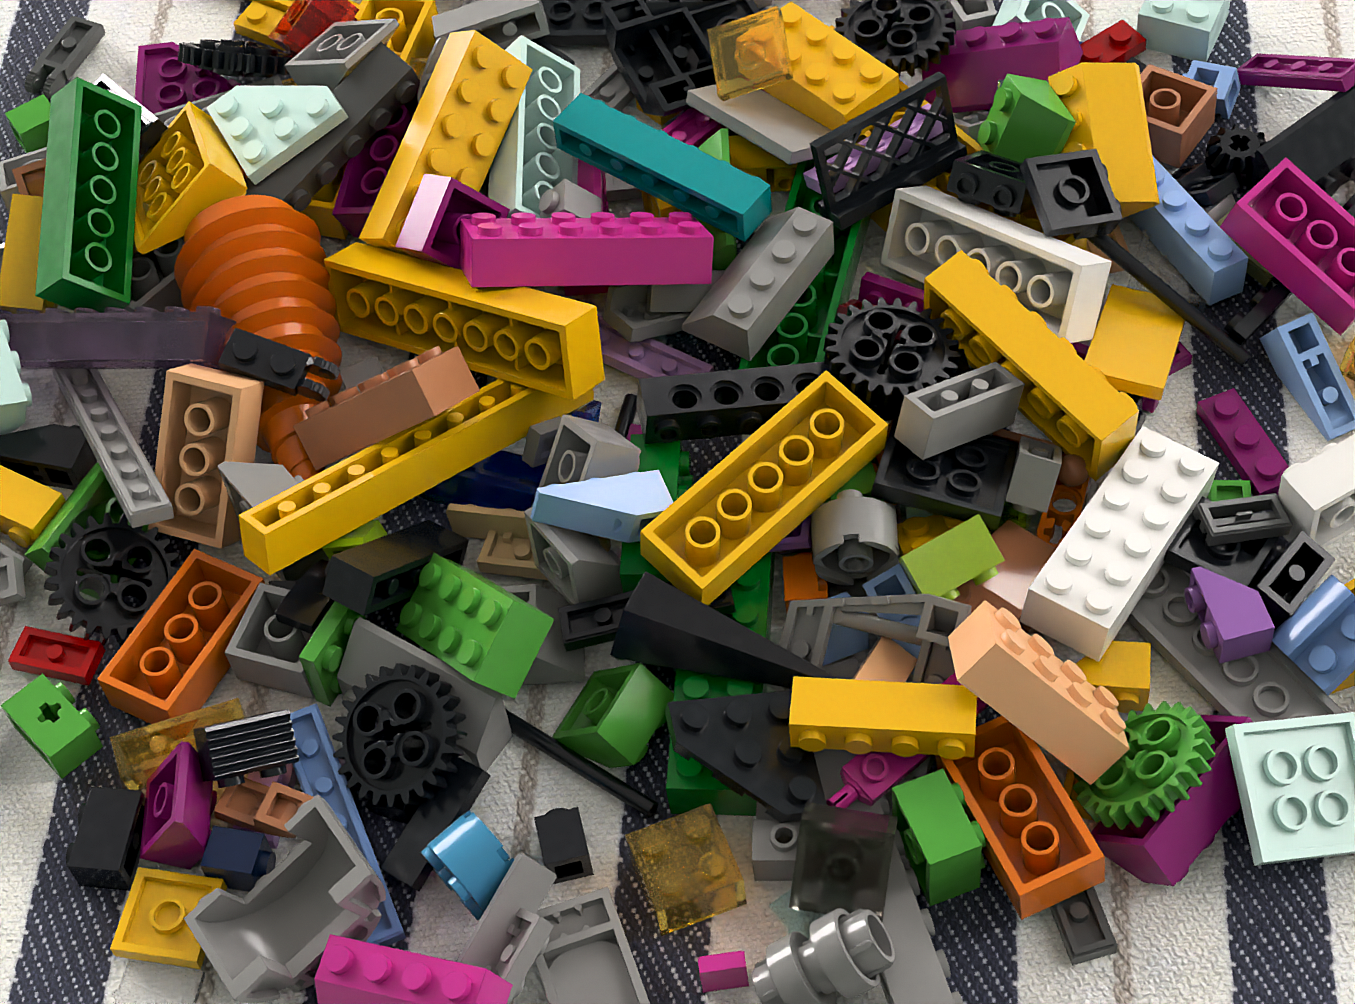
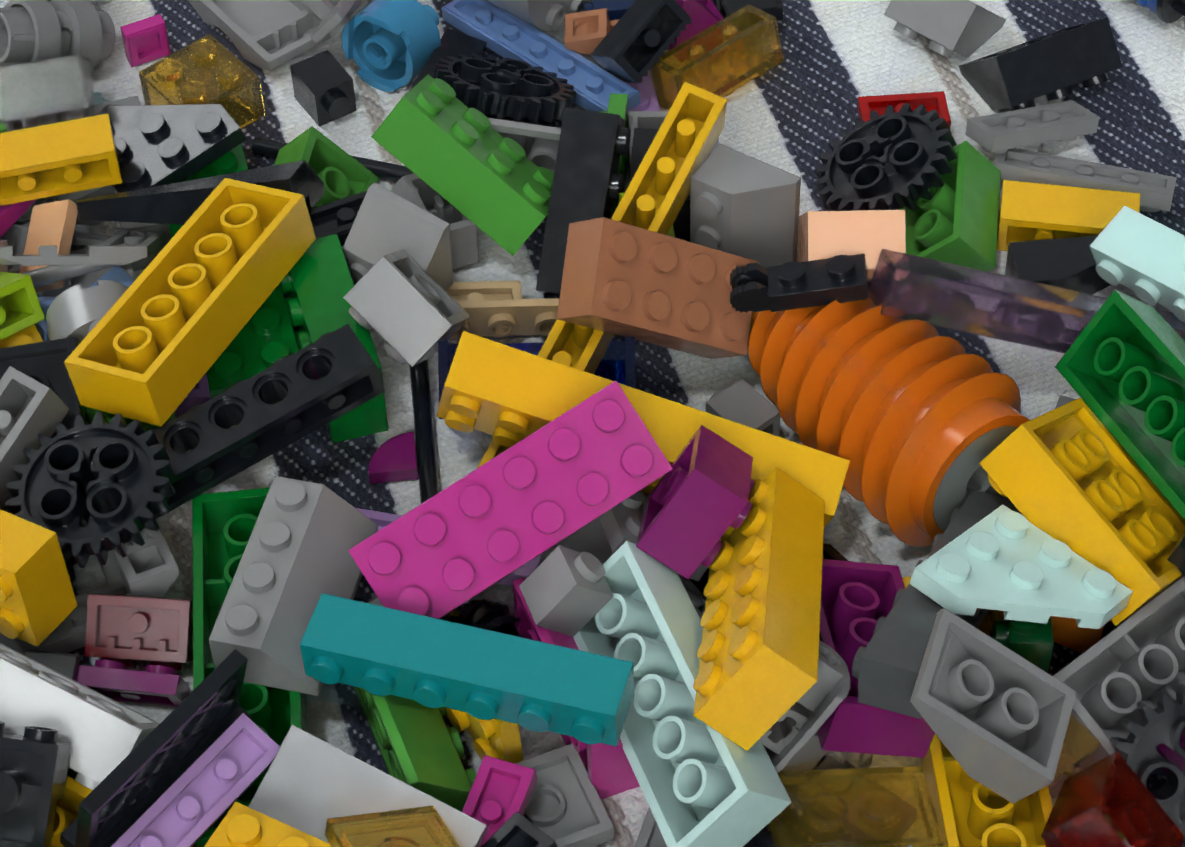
camera: 155 degrees right, 5 degrees down
bright green brick [1,673,103,779] -> none
light grey tile [51,355,174,528] -> none
orange brick [97,549,265,737] -> none
light blue slope [530,470,673,543] -> none

